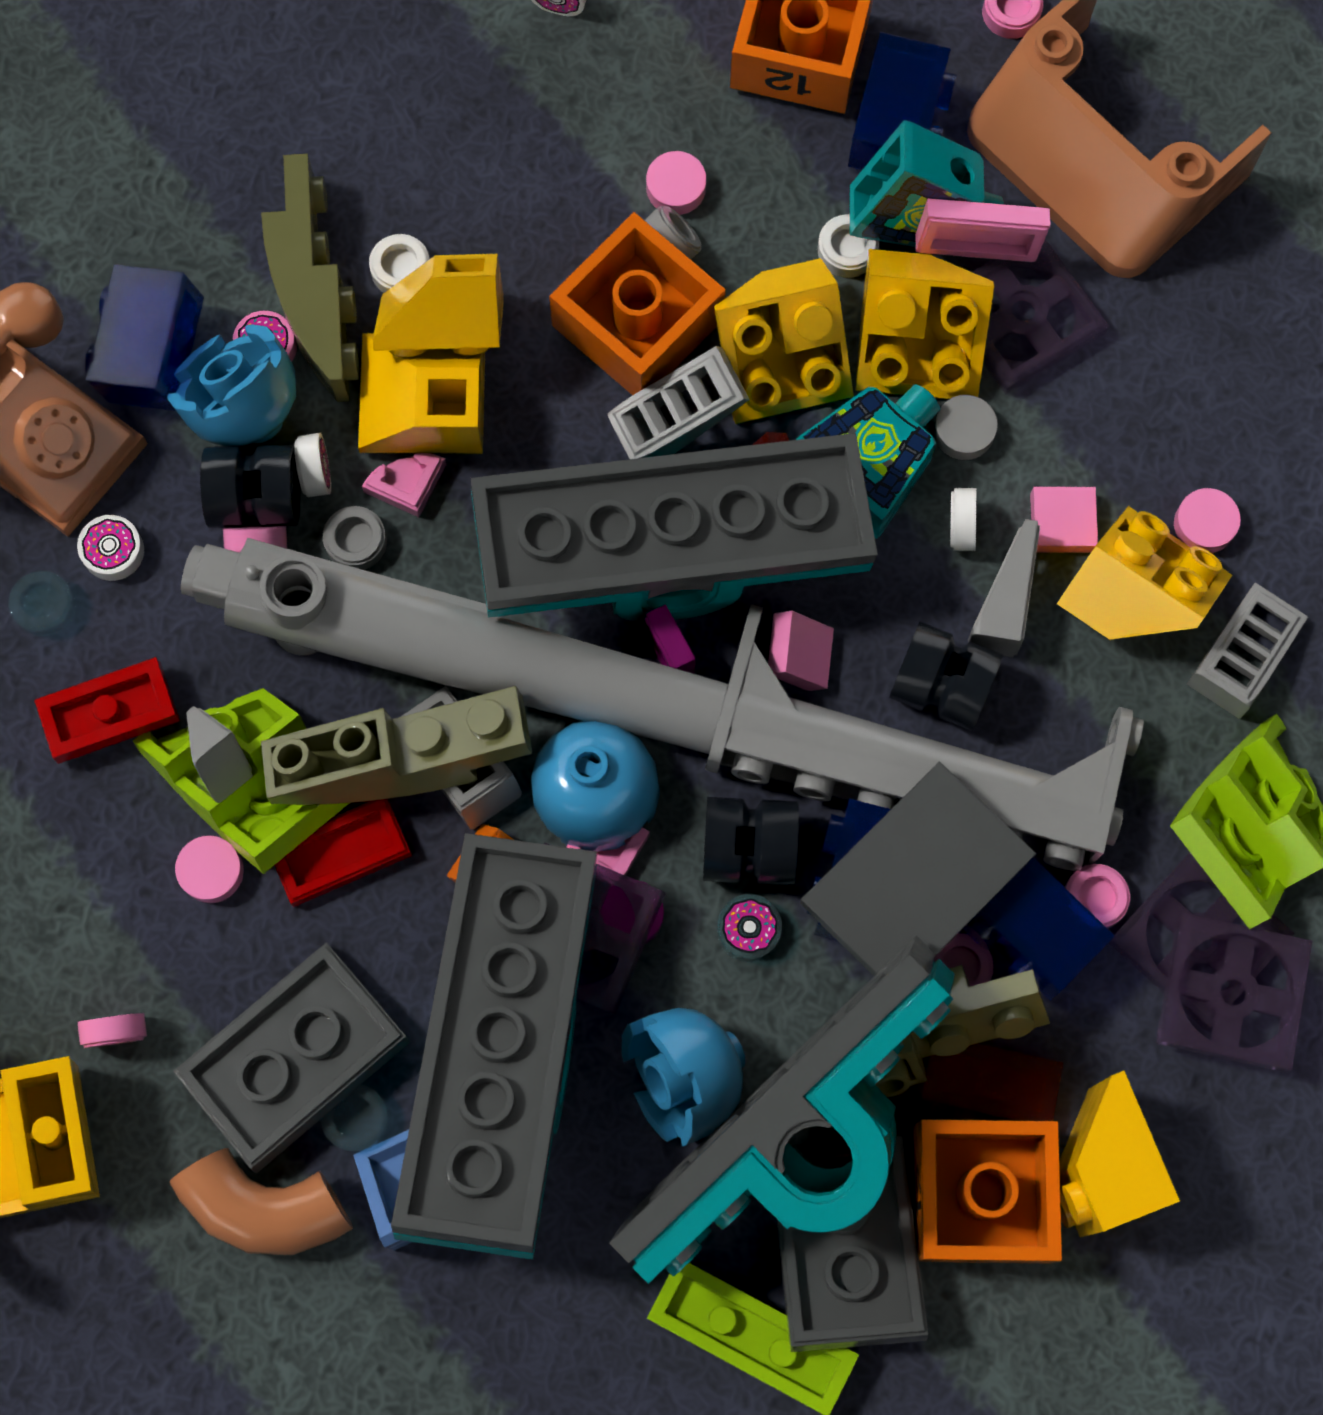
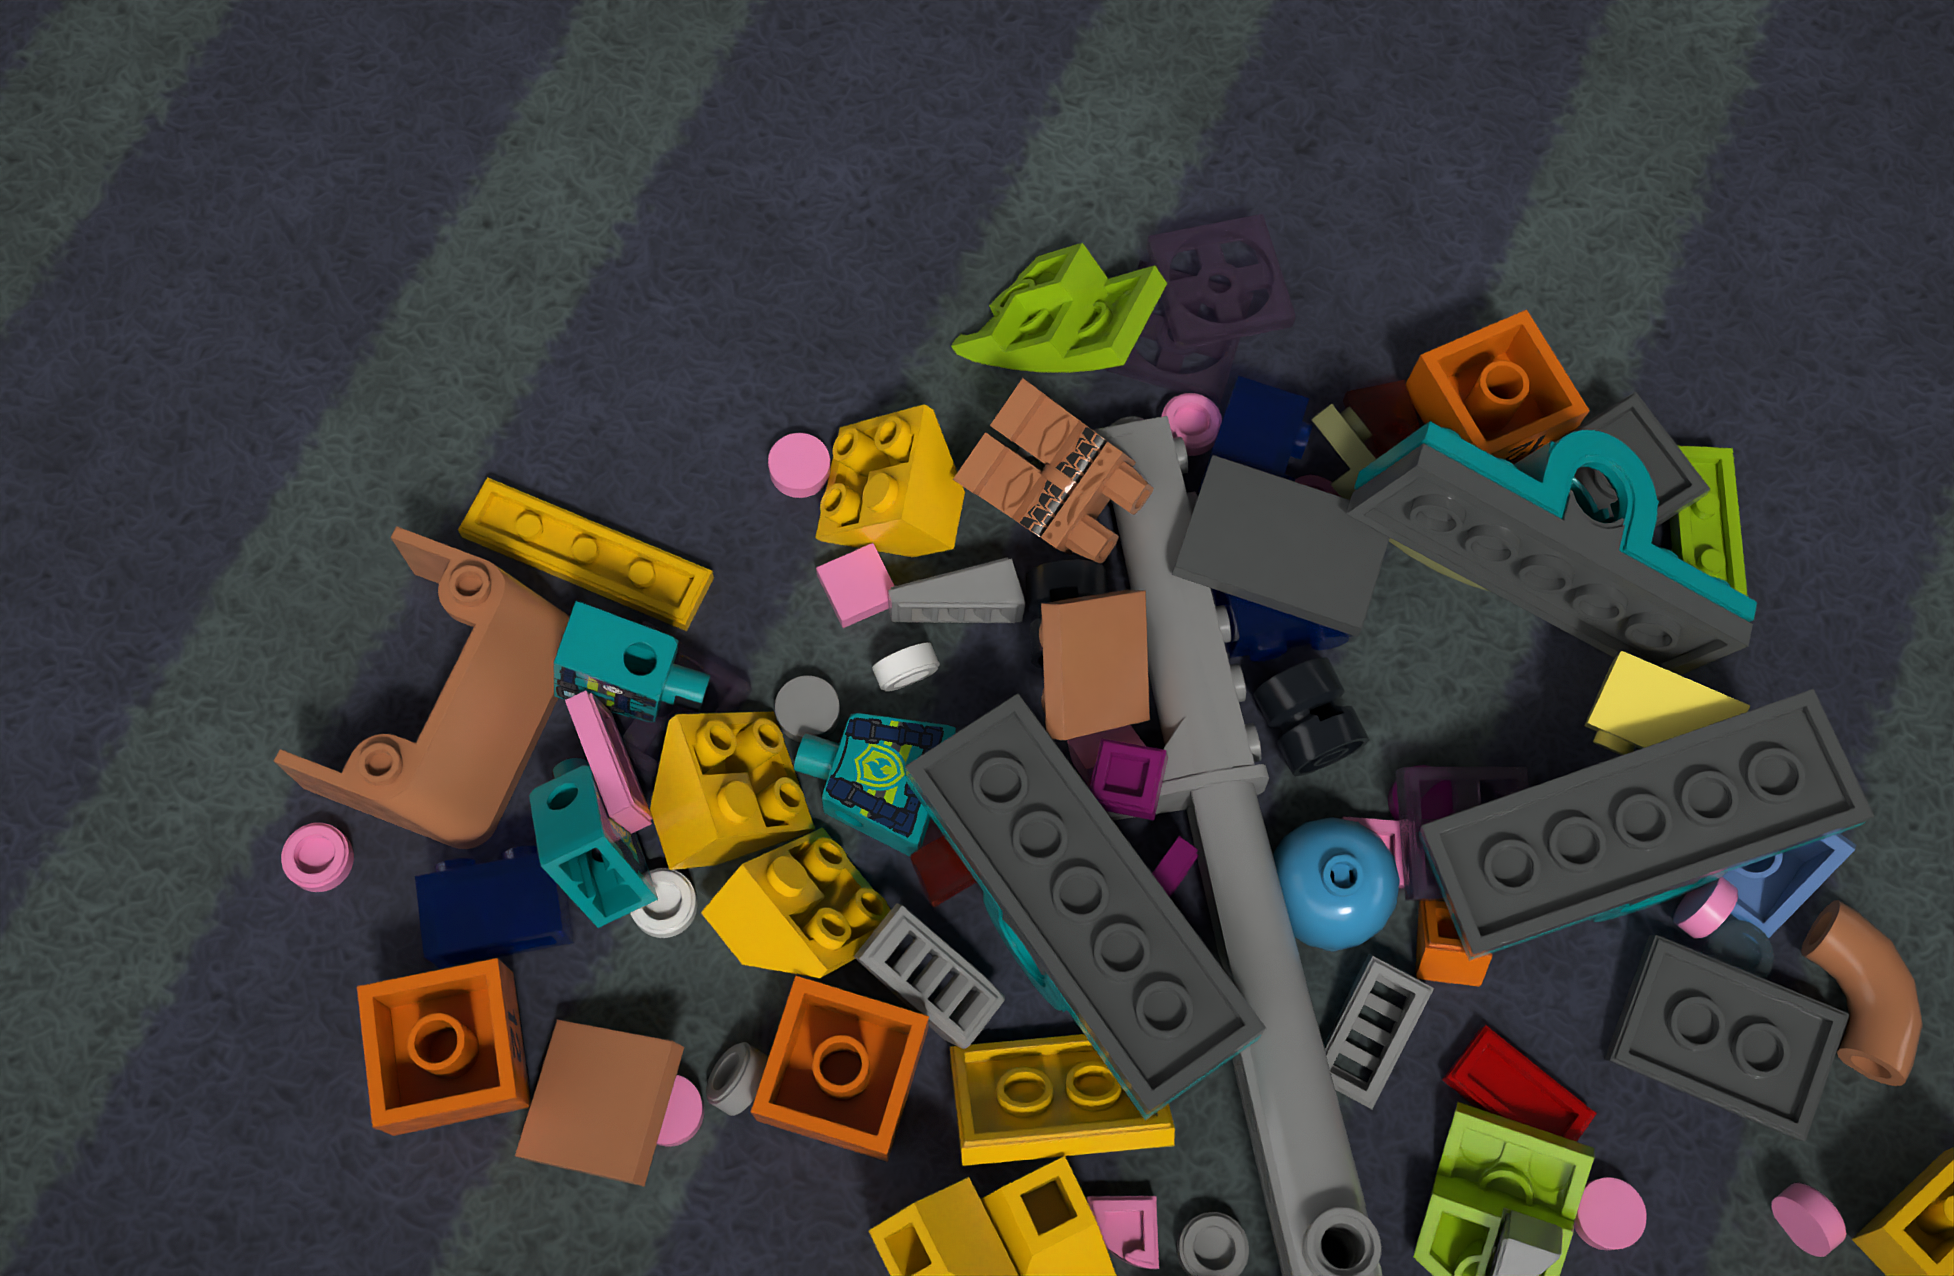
camera: 120 degrees left, 5 degrees down
olive slope [261,686,532,805] -> none
dark azure cylinder [622,1008,745,1146] -> none
tile [717,894,782,962] -> none
yellow slope [1059,1071,1180,1238] -> none
light grey slope [1187,583,1308,719] -> none
none -> yellow tile [458,477,714,631]
none -> nougat tile [515,1020,684,1187]
none -> teal torso [553,601,711,722]
none -> yellow tile [950,1034,1175,1166]
none -> nougat hips [953,378,1154,564]
none -> nougat tile [1039,590,1150,740]
none -> magenta tile [1089,738,1168,820]
none -> light yellow slope [1584,651,1750,755]
none -> bright pink tile [1673,877,1738,939]

